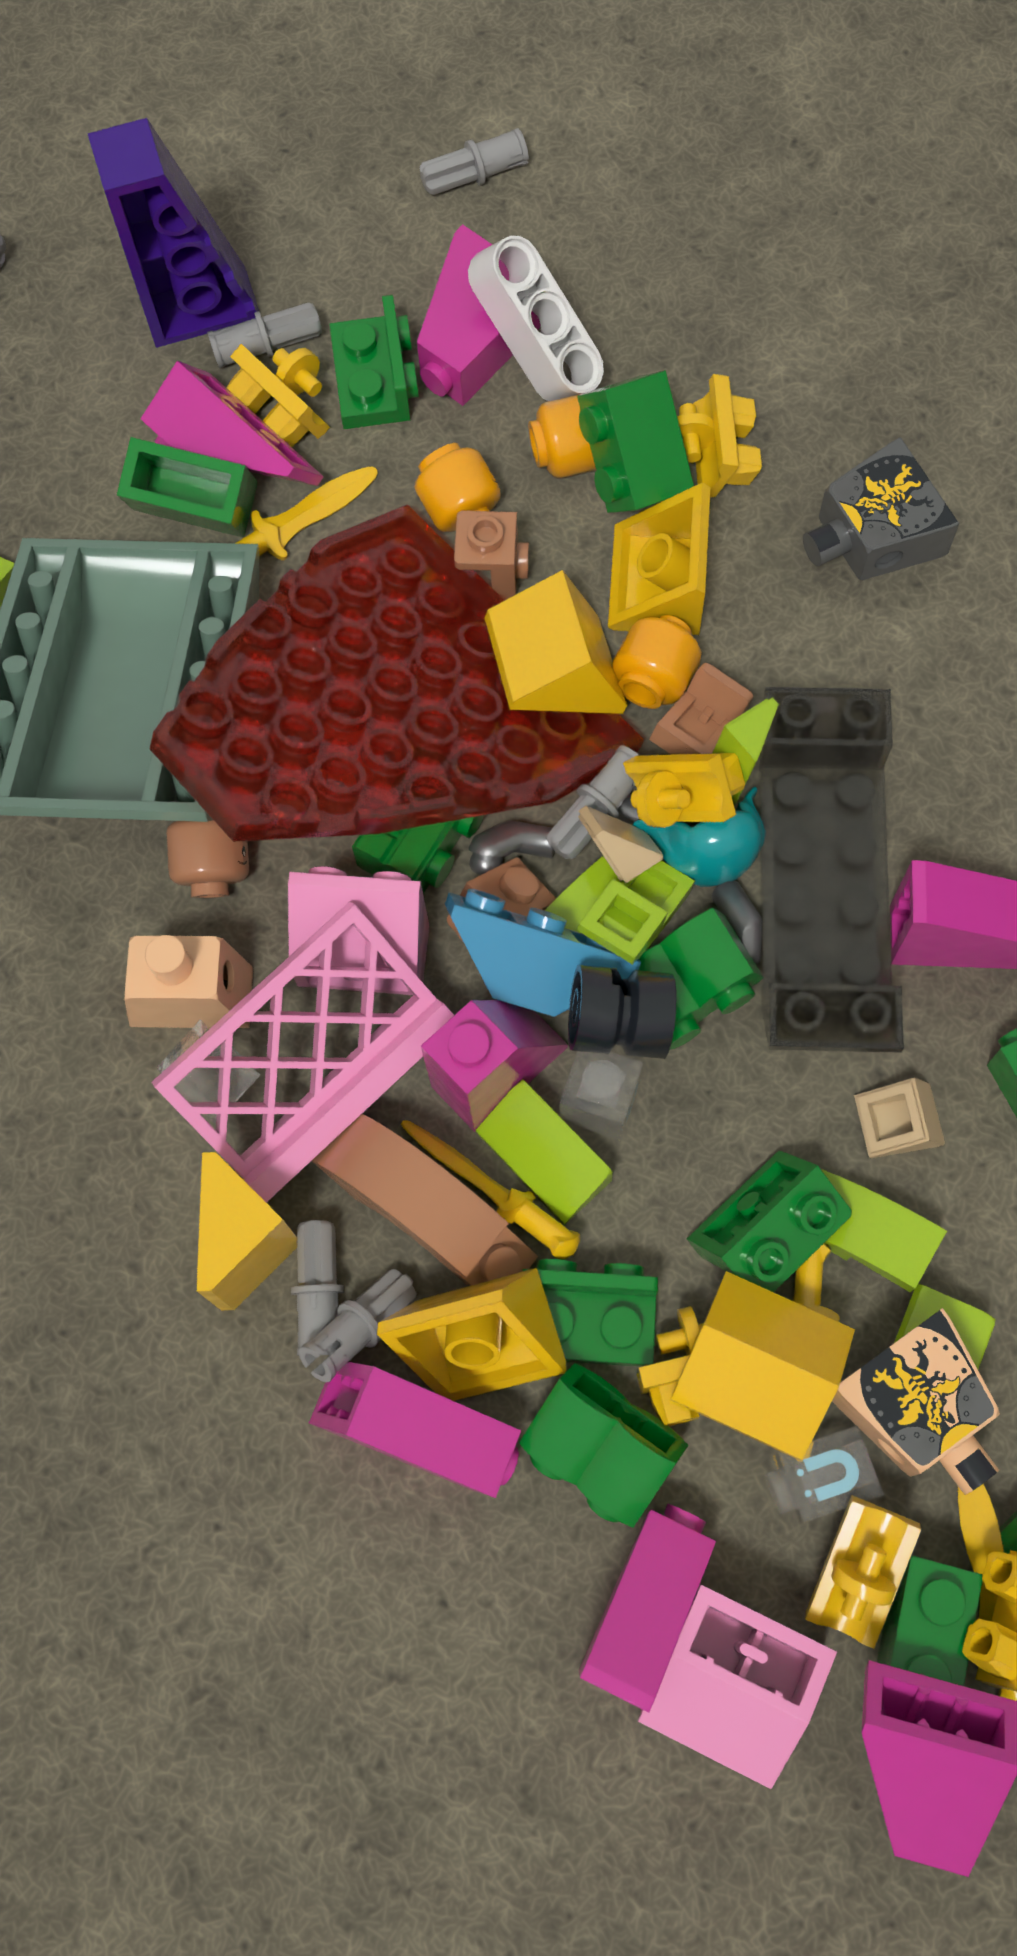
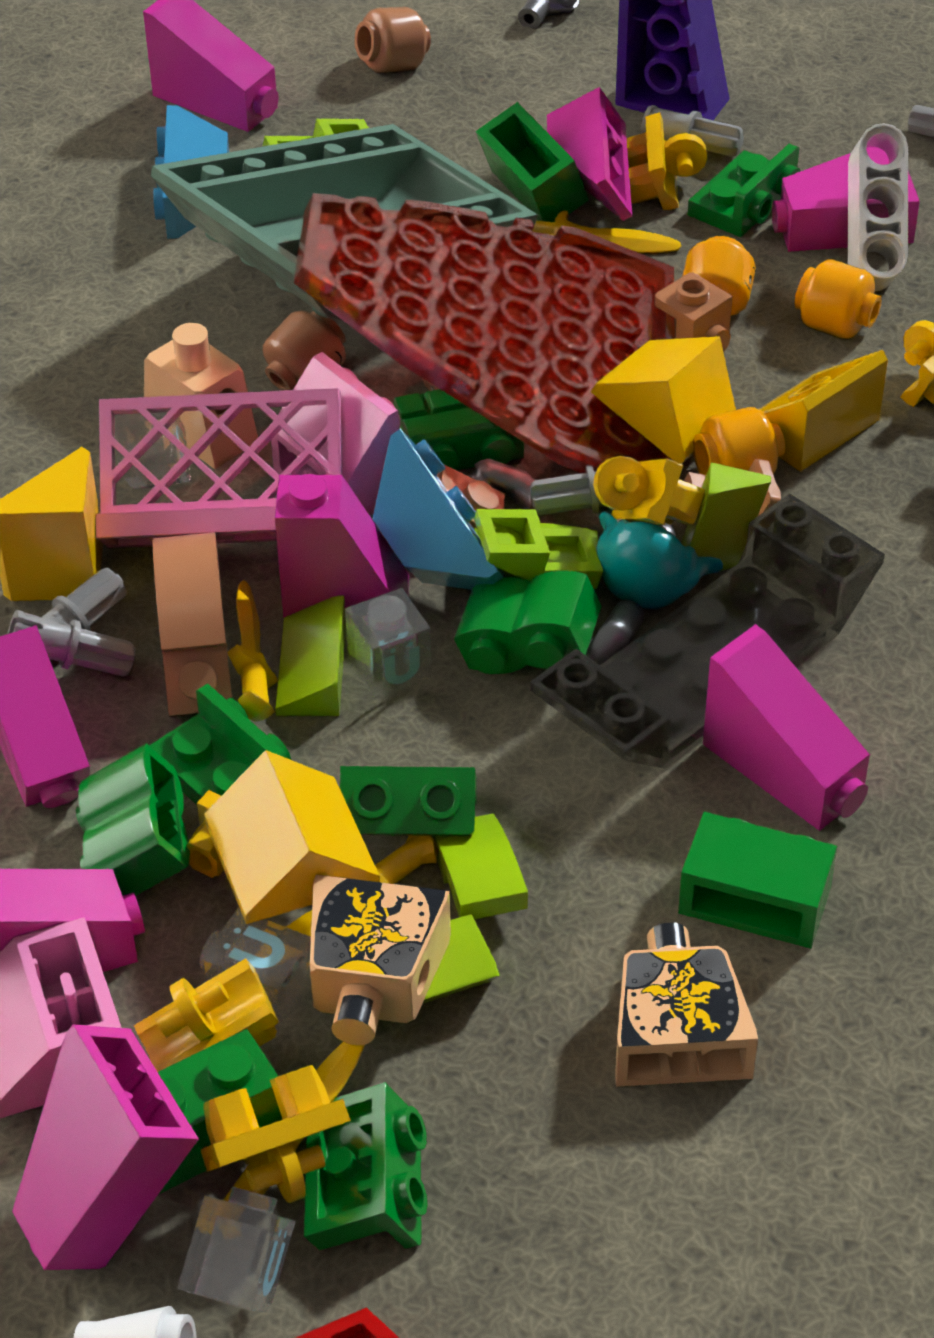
camera: 40 degrees right, 25 degrees down
yellow slope [377,1268,566,1401] -> none
black wheel [568,965,677,1059] -> none
green piece [577,370,694,513] -> none
tan slope [578,806,663,883] -> none
tan slope [854,1077,945,1158] -> none

